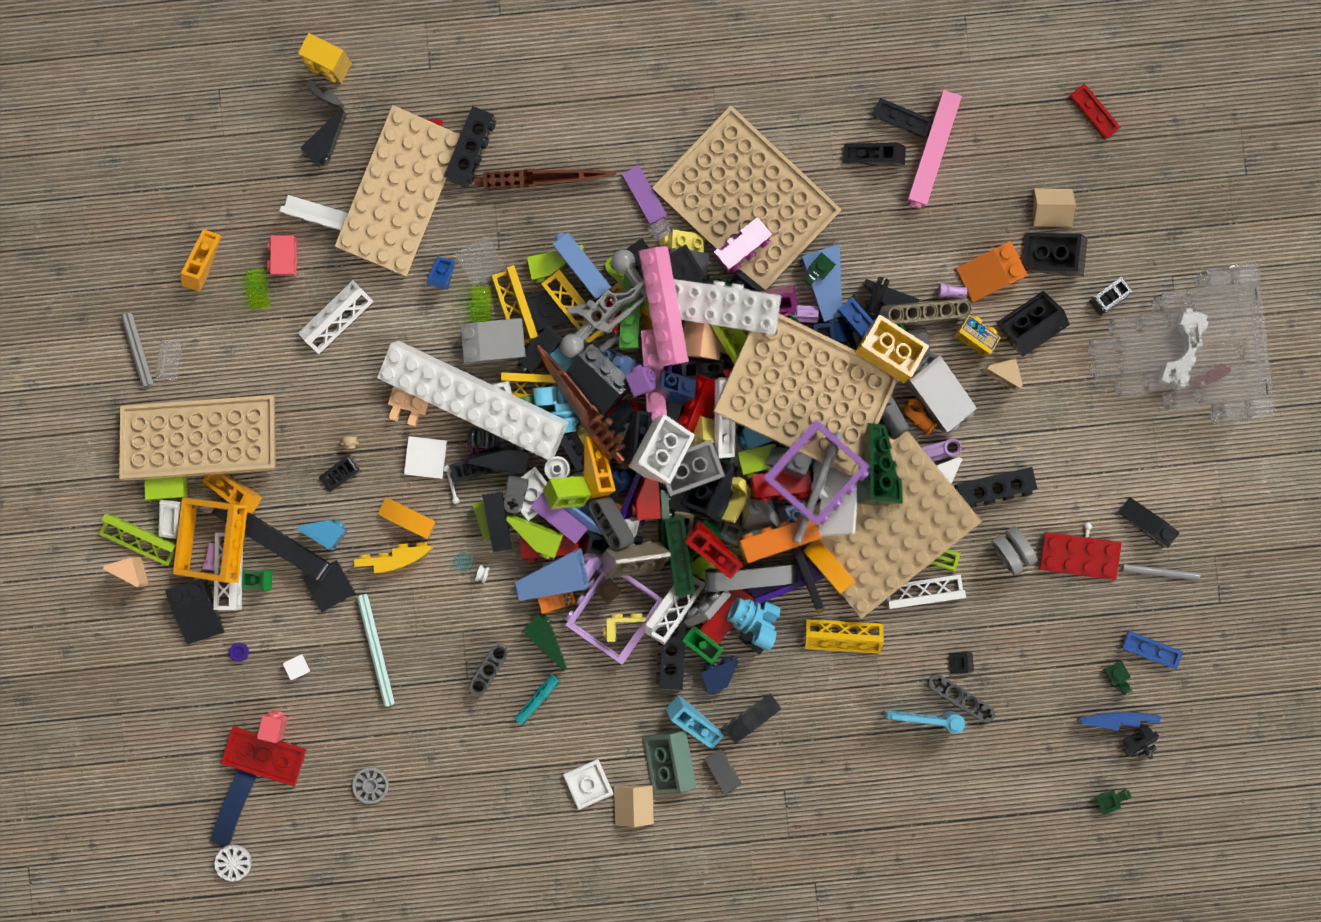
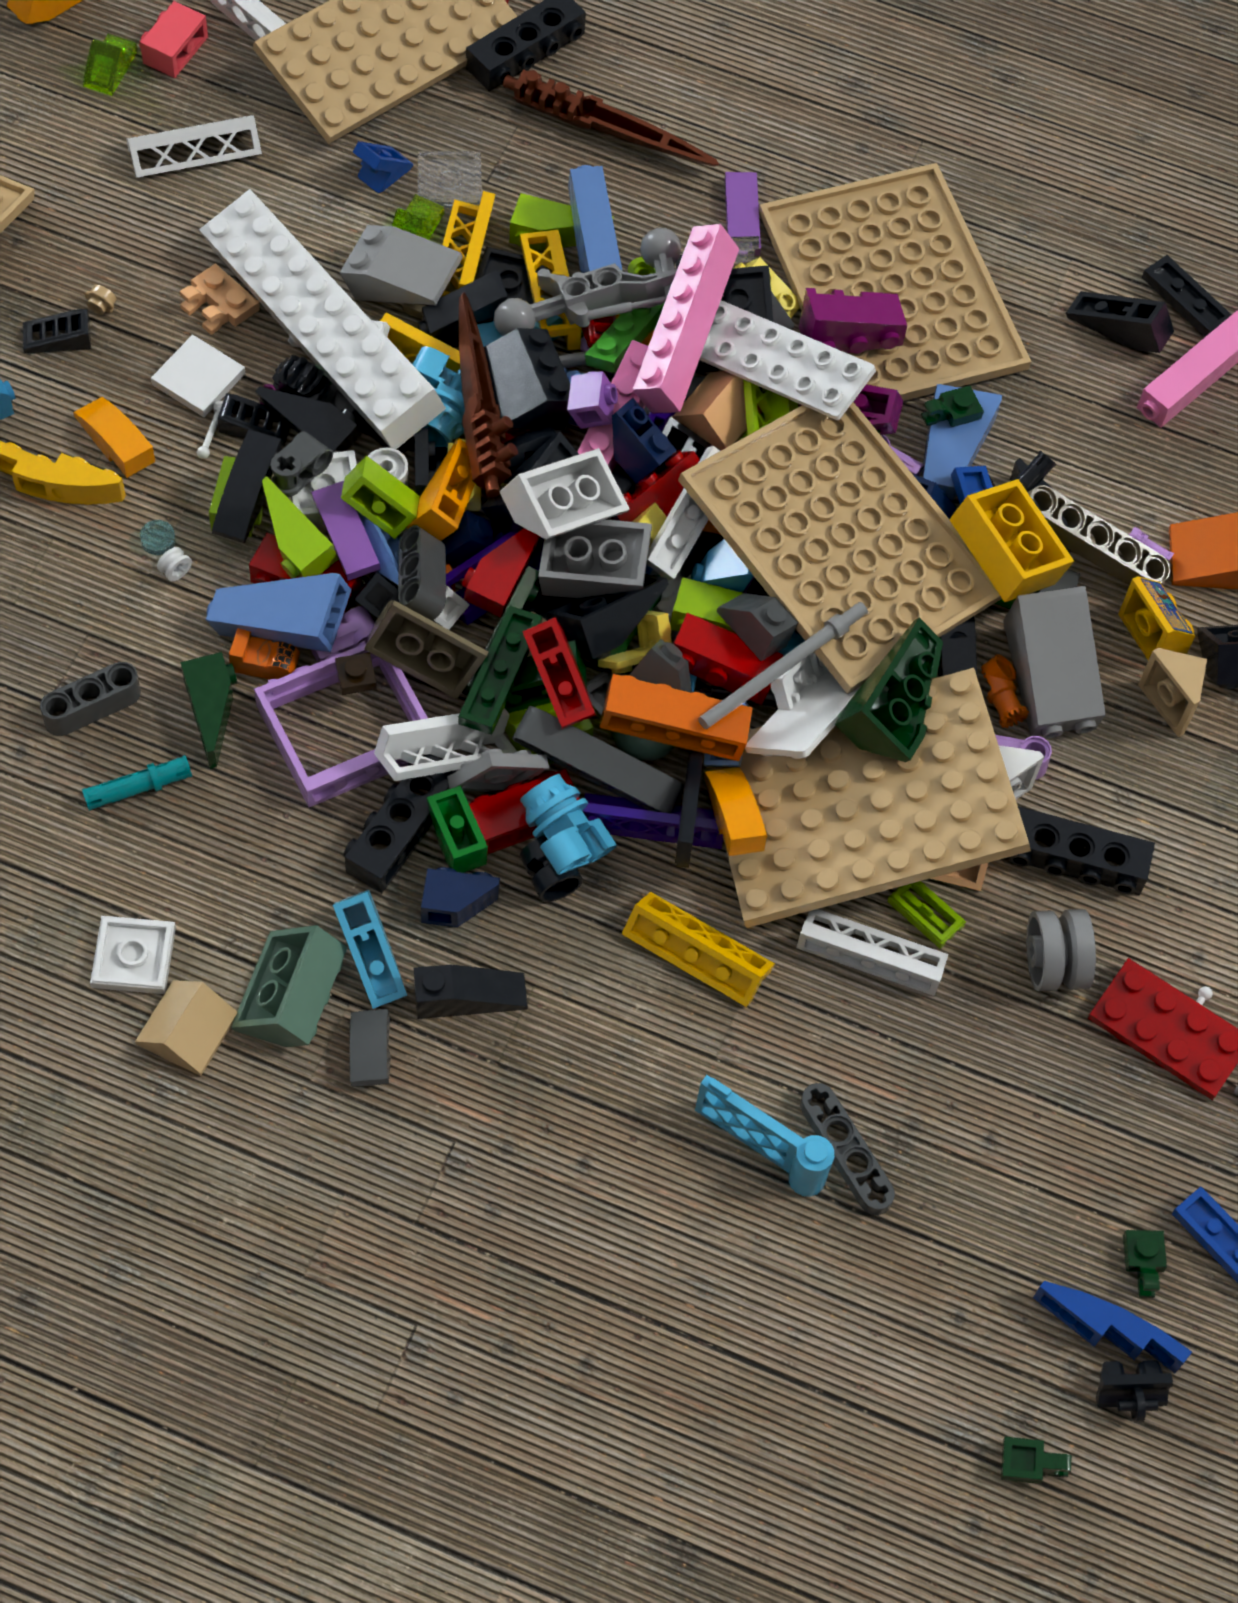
camera: 25 degrees right, 25 degrees down
light yellow bracket [603,613,647,642] -> none
medium lavender window [764,419,870,526] -> none
black slope [949,652,974,673] -> none

